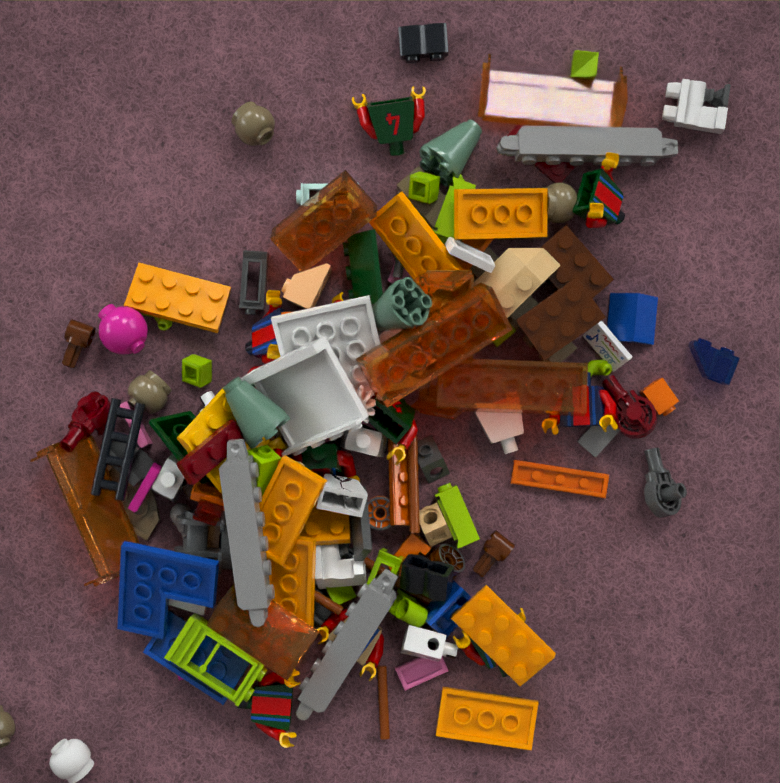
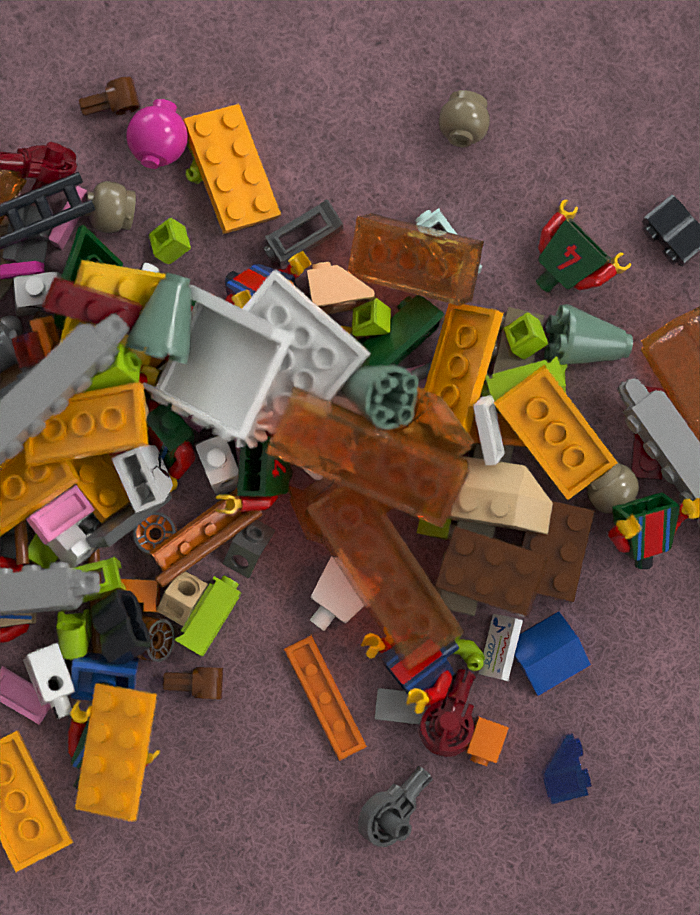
camera: 50 degrees right, 5 degrees down
none -> bright pink tile [27,485,95,545]
none -> lime slope [352,298,391,336]

